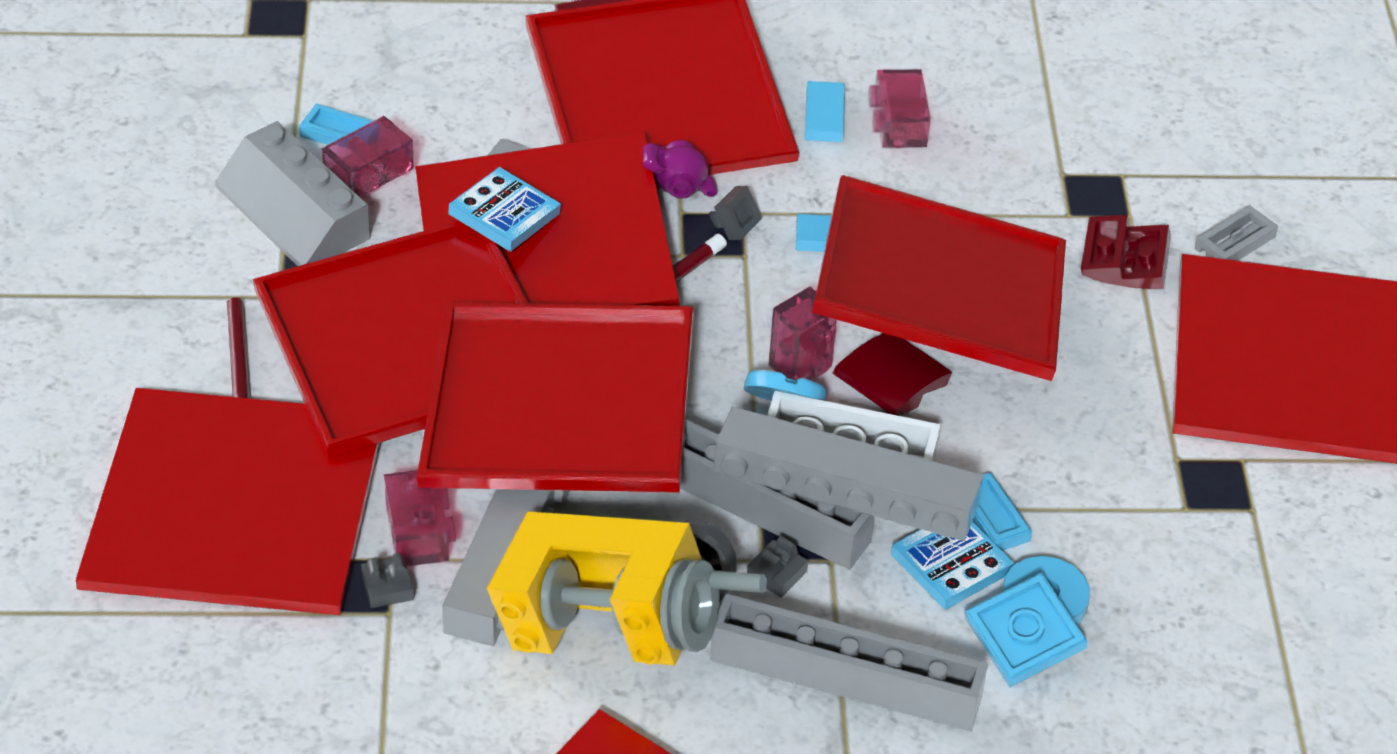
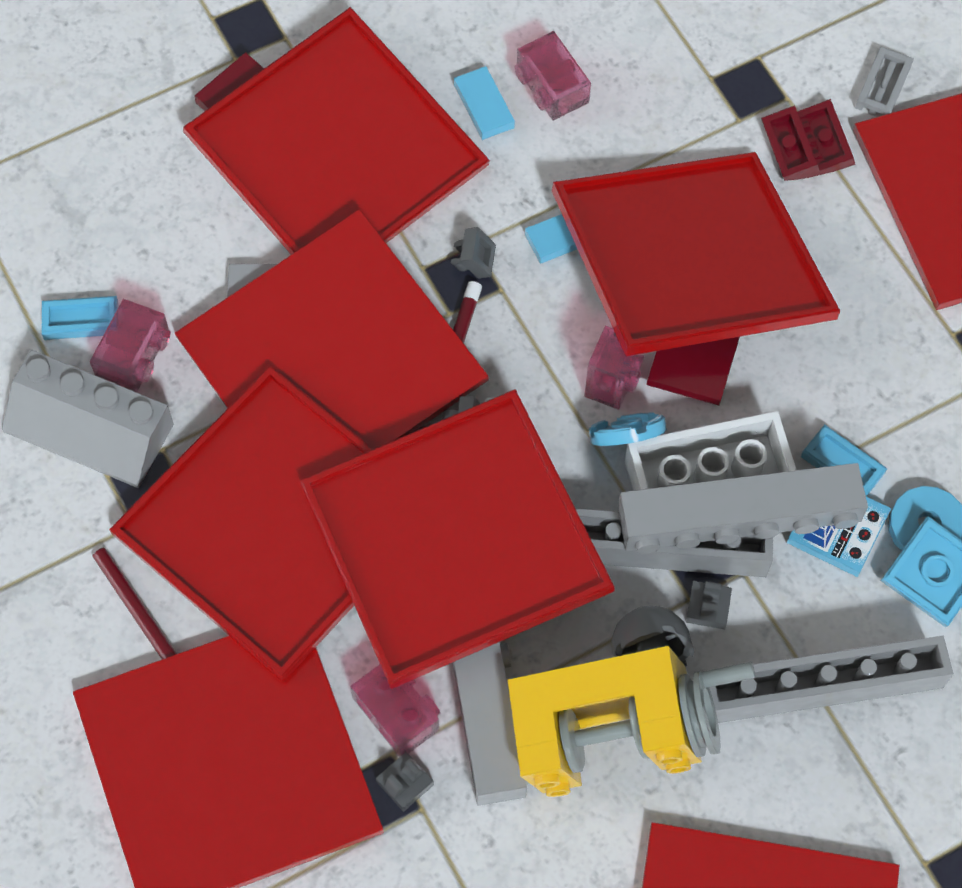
camera: 25 degrees left, 20 degrees up
tile [448,167,561,252] -> none
magenta piece [642,140,718,199] -> none

